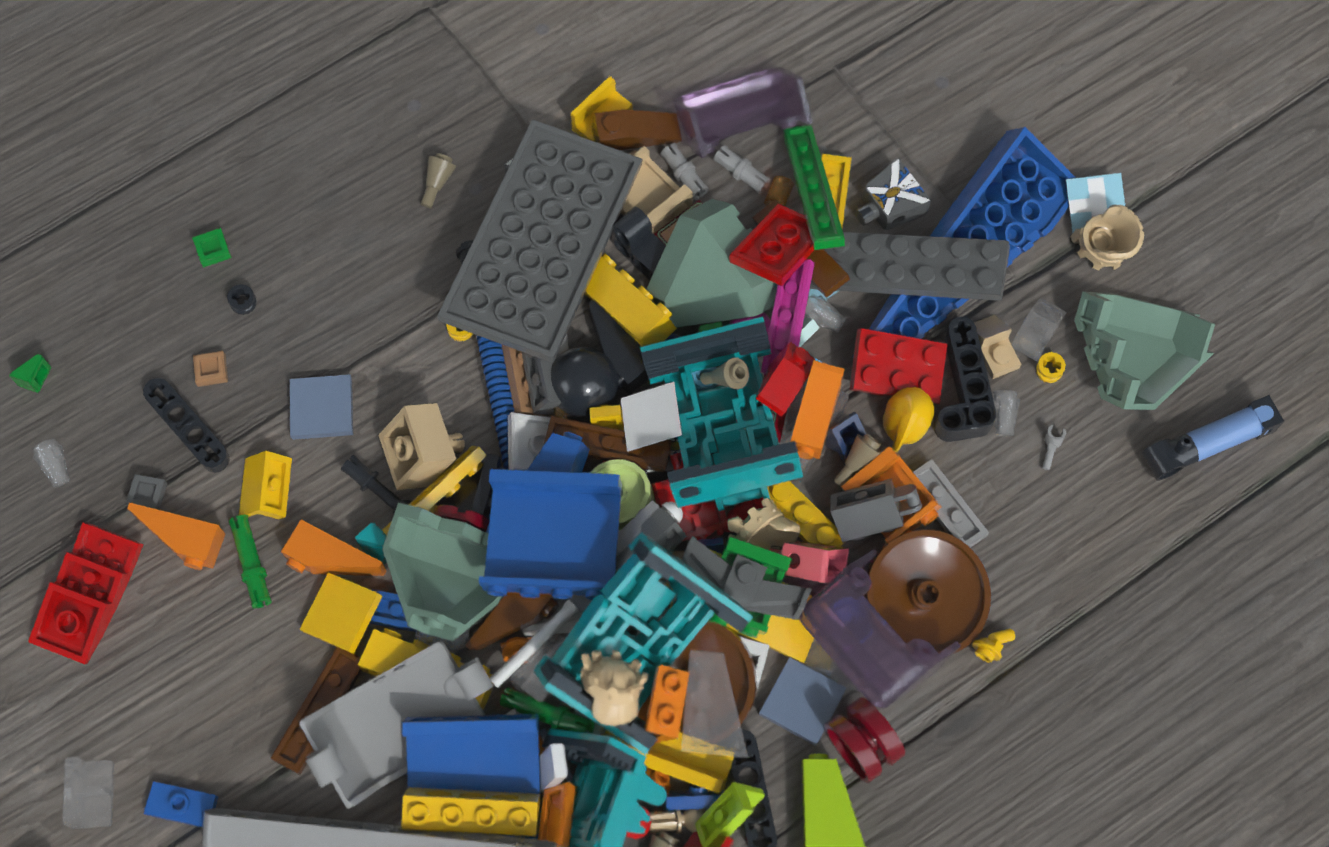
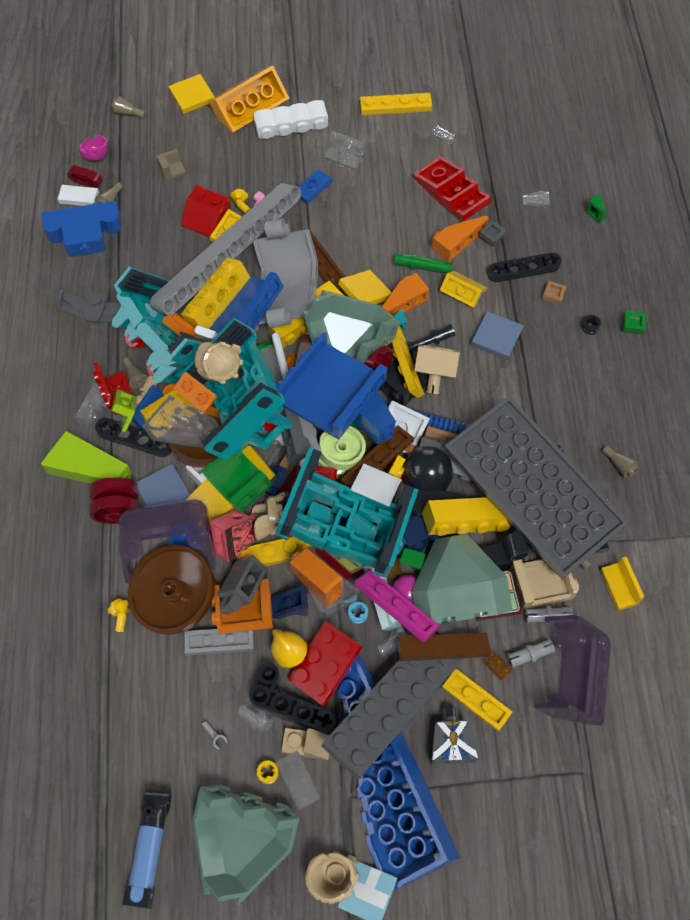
camera: 120 degrees right, 5 degrees down
reddish brown slope [592,109,682,150] -> none
dark grey plate [681,536,812,620] -> none
dark tan cone [700,358,749,389] -> none
red tile [729,204,814,286] -> none
red slope [756,341,815,417] -> none
green tile [783,125,845,250] -> none
dark tan cone [834,433,882,486] -> none

